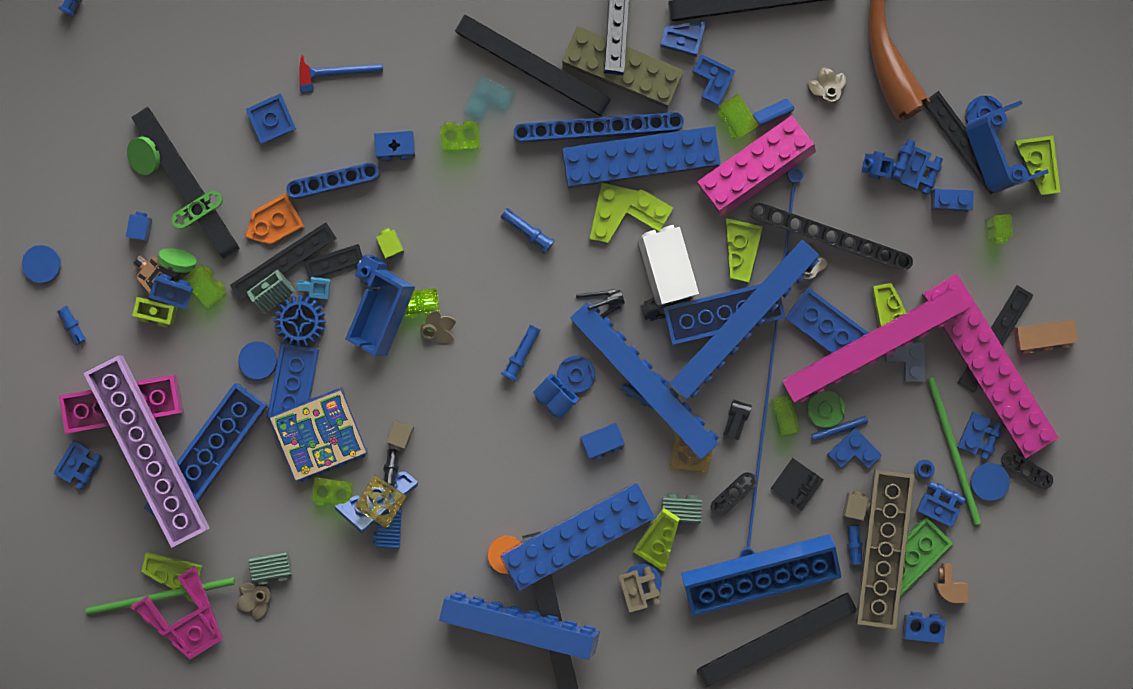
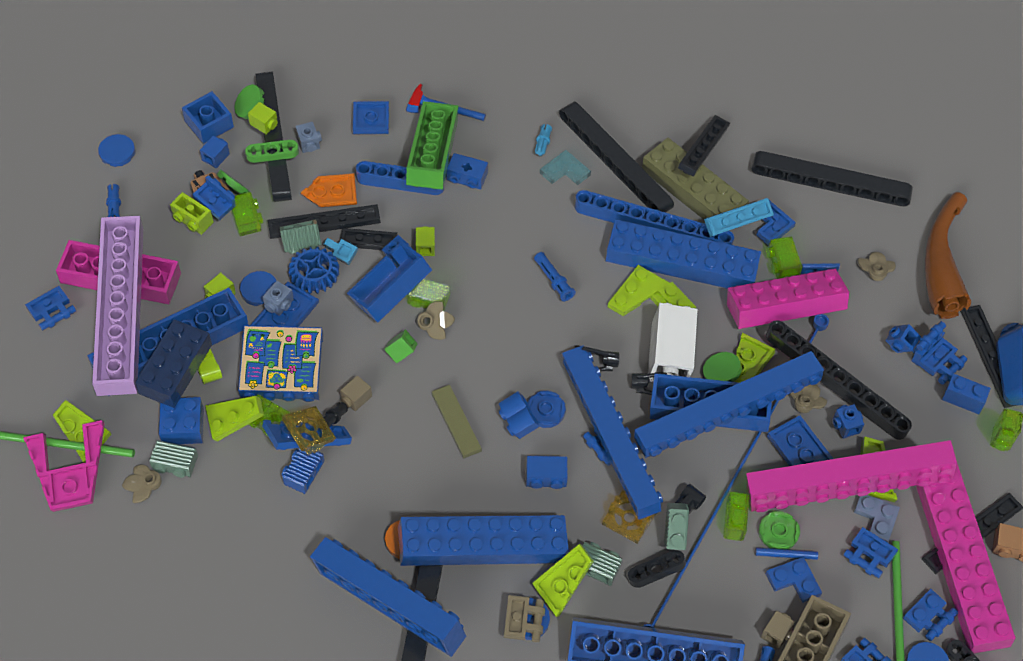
camera: 20 degrees right, 30 degrees down
clear neon green brick [440,120,481,152] -> none
blue pin [501,325,541,382] -> none
blue wing [660,20,707,57] -> none
black hinge [770,457,824,511] -> none
blue plate [915,460,935,479] -> none
none -> dark blue brick [135,319,212,408]
none -> blue brick [159,397,204,445]
none -> blue brick [182,91,234,144]
none -> lime piece [198,349,223,384]
none -> lime brick [204,272,236,298]
none -> lime wing [206,396,264,442]
none -> lime brick [248,102,278,134]
none -> sand blue brick [263,281,294,316]
none -> sand blue brick [296,122,322,153]
none -> bright green panel [384,329,418,363]
none -> bright green brick [406,101,458,190]
none -> olive tile [432,385,482,459]
none -> dark azure axle [535,124,552,156]
none -> sand green brick [664,503,689,550]
none -> bright green tile [703,352,742,382]
none -> dark azure tile [704,198,774,237]
none -> blue brick [832,404,864,439]
none -> blue plate [843,527,898,578]

